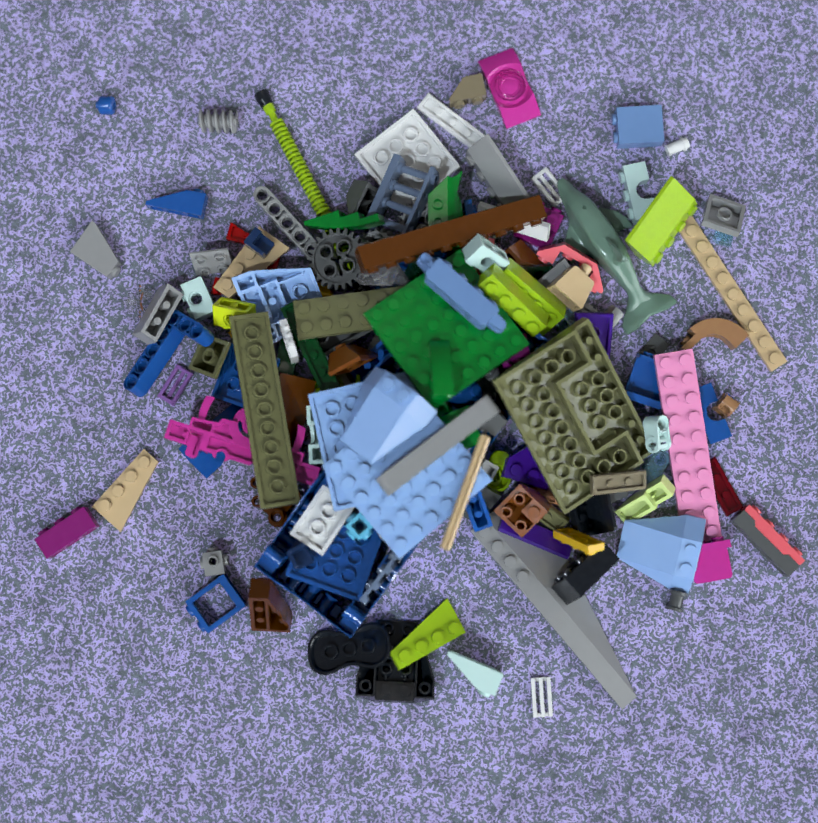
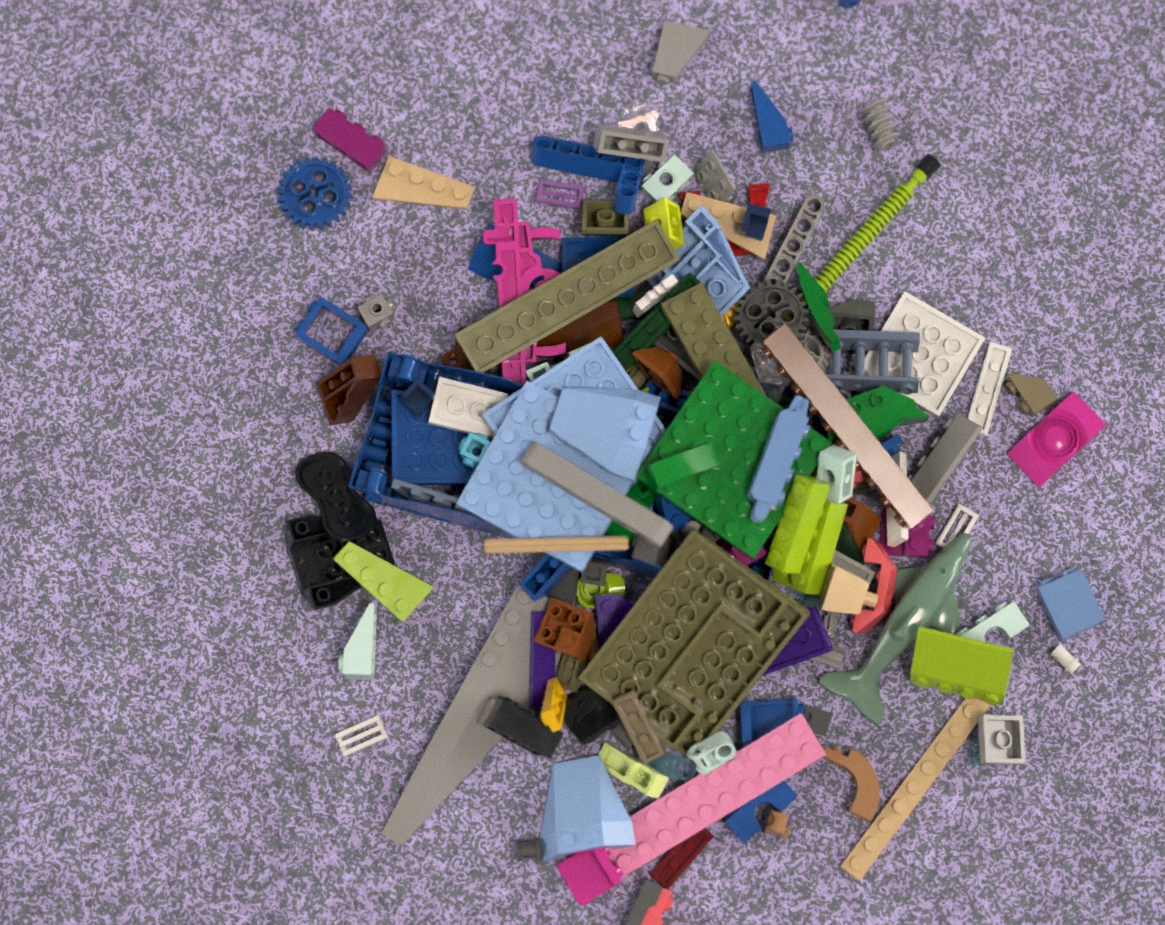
camera: 70 degrees right, 5 degrees down
none -> blue gear [277,156,353,231]

